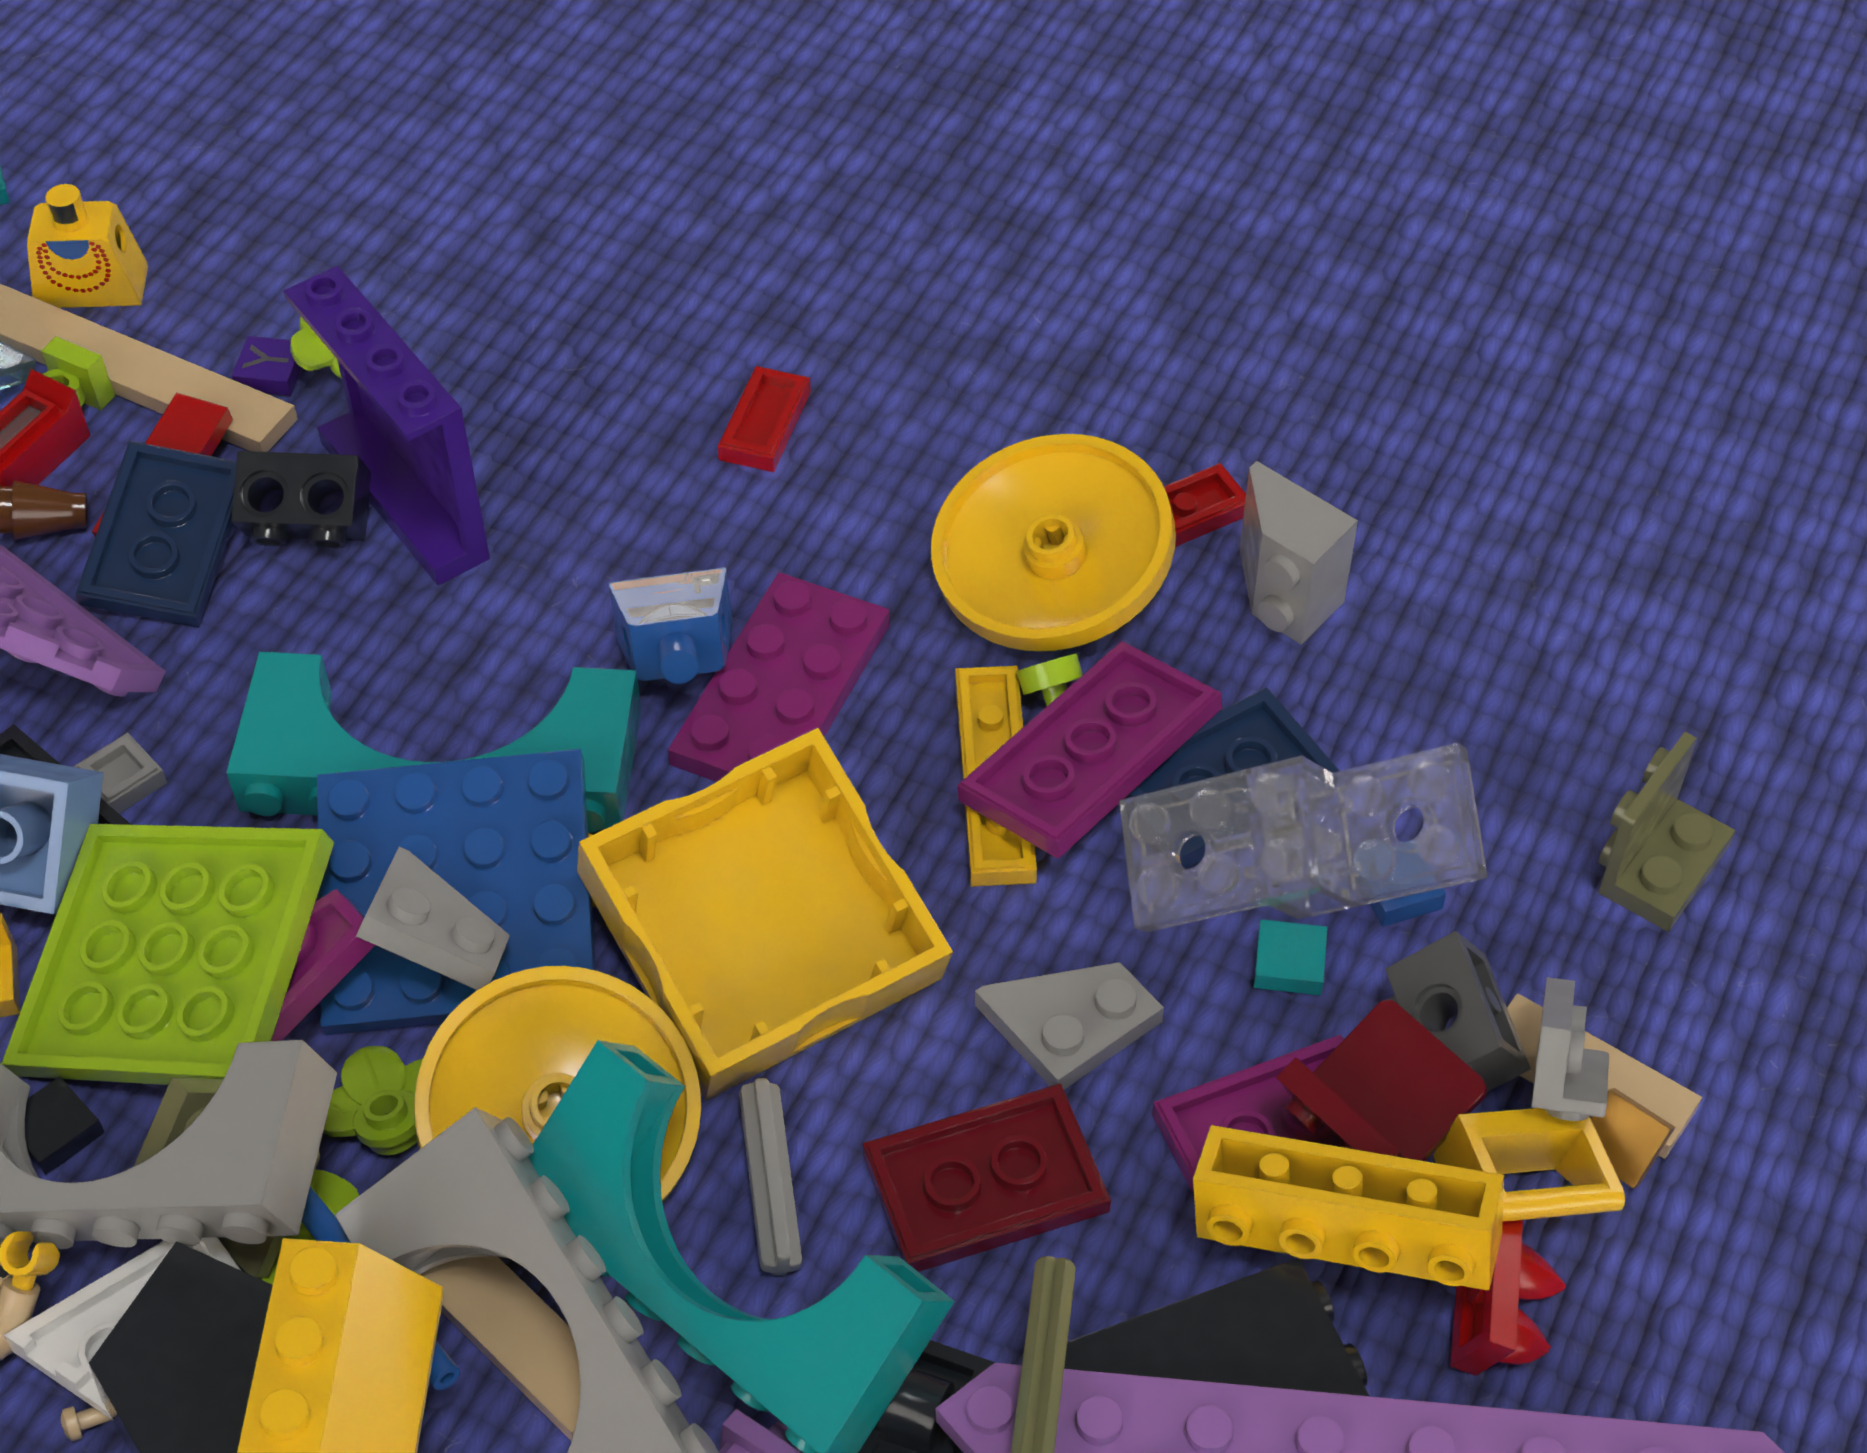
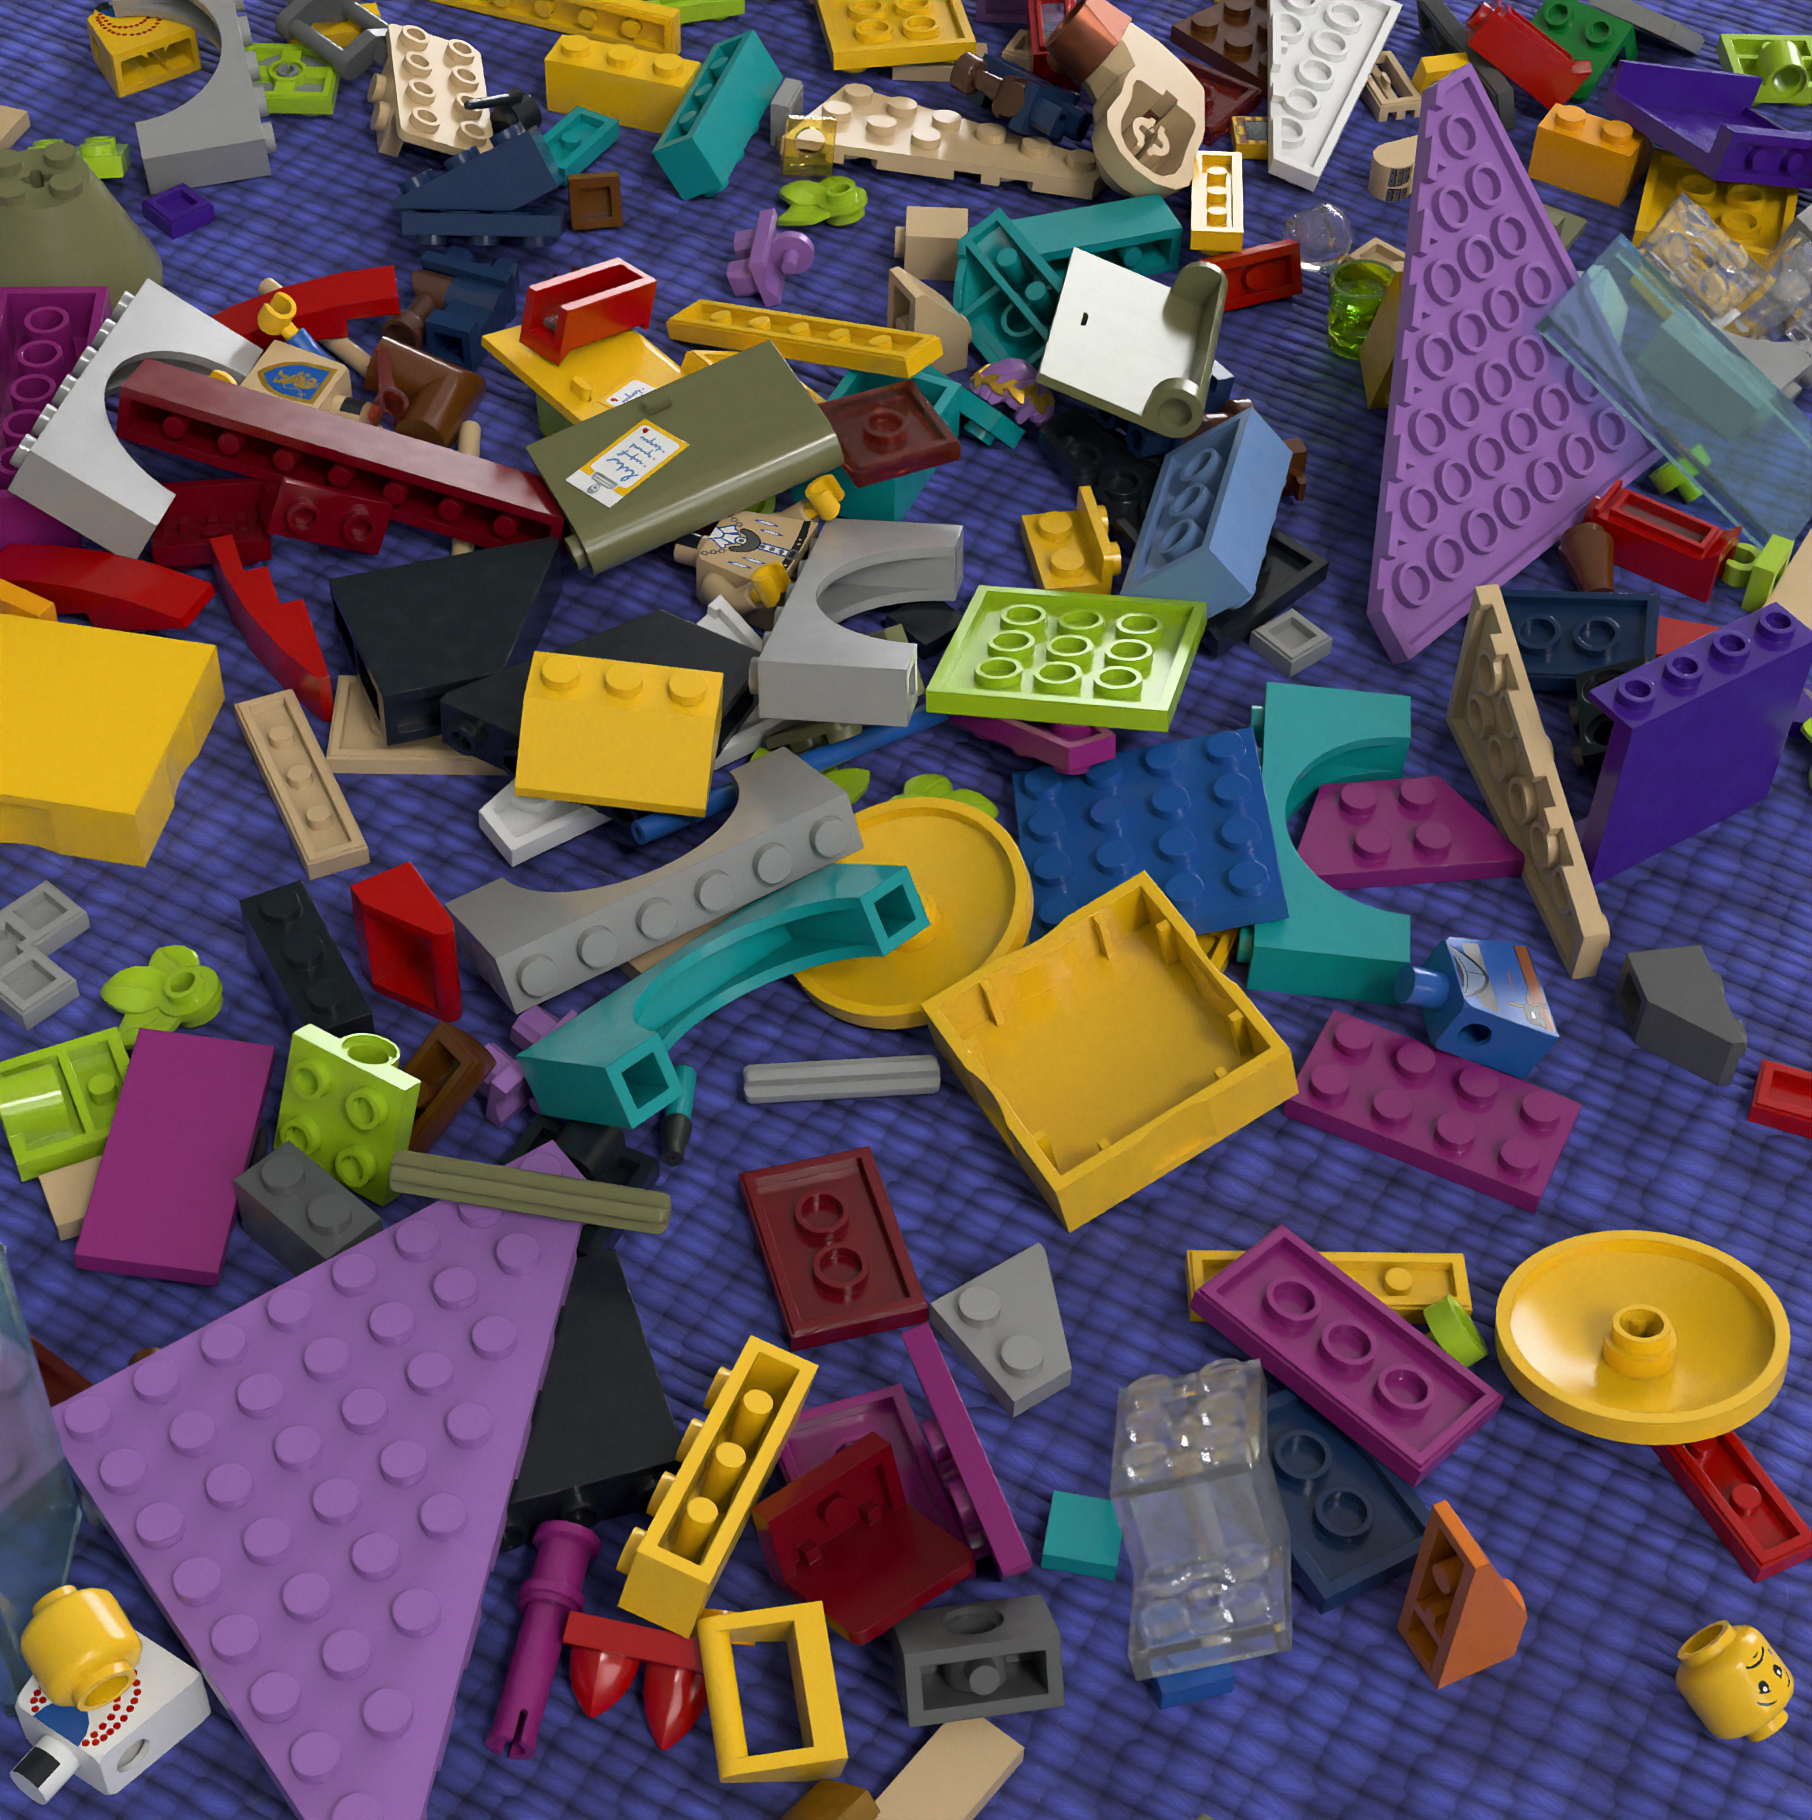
camera: 90 degrees right, 5 degrees down
light grey wing [356,846,510,990] -> none
light grey slope [1239,461,1358,645] -> none
light grey bracket [1531,977,1609,1121] -> none
none -> magenta pin [485,1520,602,1760]
none -> magenta wing [901,1322,1033,1582]
none -> magenta wing [1297,776,1525,890]
none -> orange slope [1397,1500,1528,1690]
none -> tan wing [1445,584,1610,980]
none -> dark grey slope [1614,945,1747,1086]
none -> yellow head [1675,1620,1794,1743]

